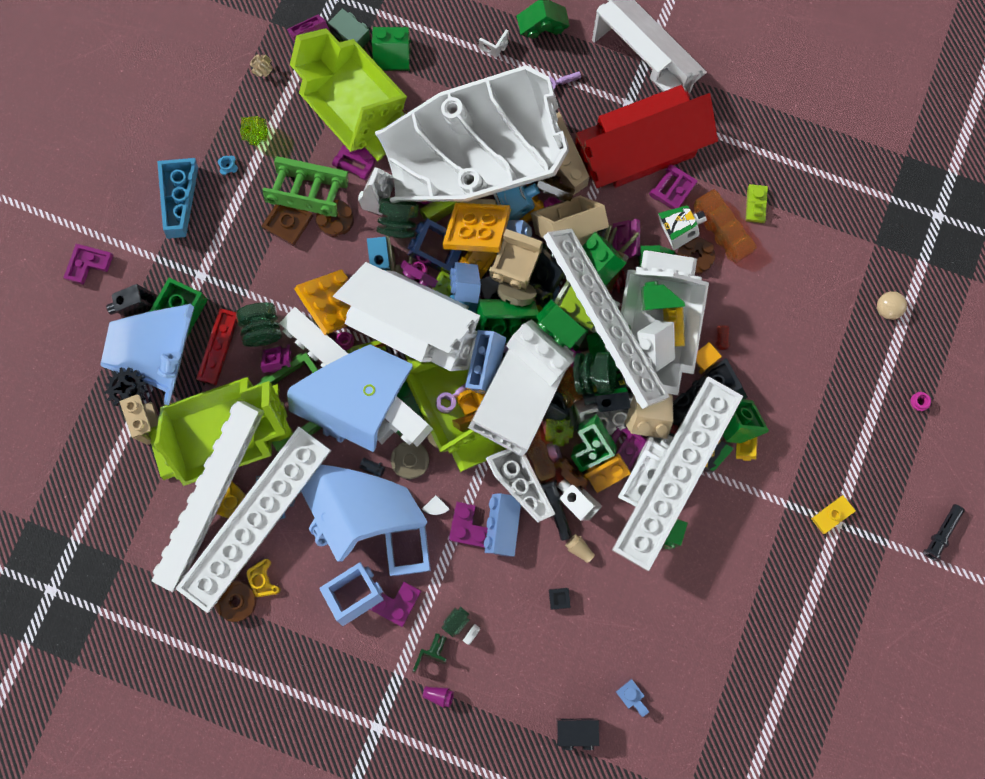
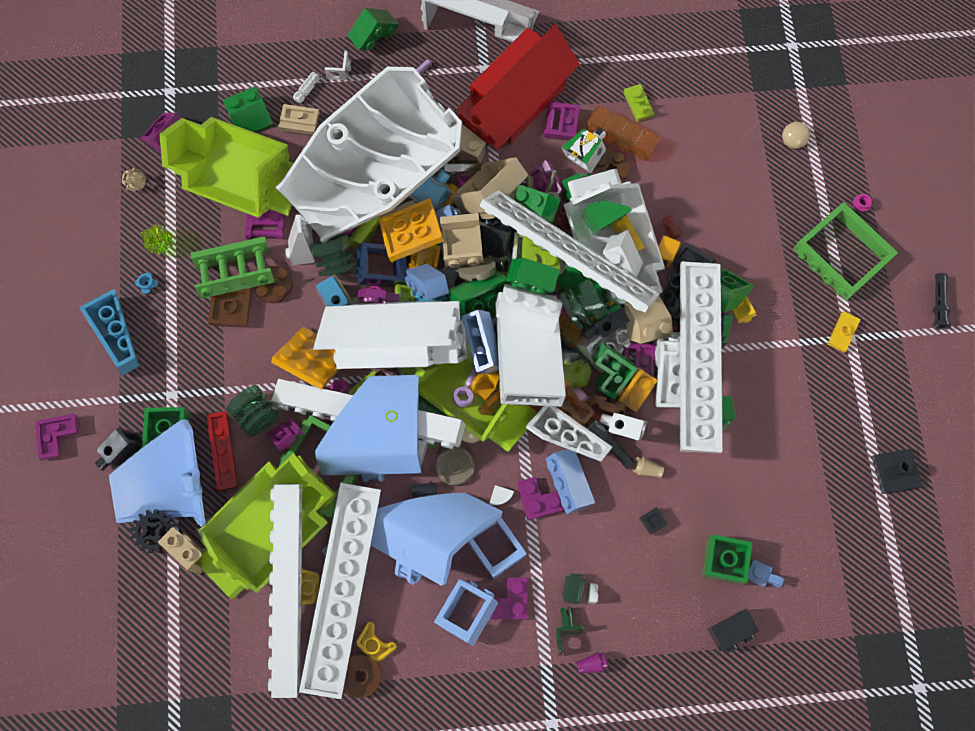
camera: 30 degrees left, 5 degrees down
sand green brick [328,8,371,48] -> none
none -> tan plate [278,104,320,135]
none -> white axle [293,72,320,103]
none -> green brick [702,534,752,585]
none -> bright green window [793,202,898,301]
none -> black tile [871,449,922,494]

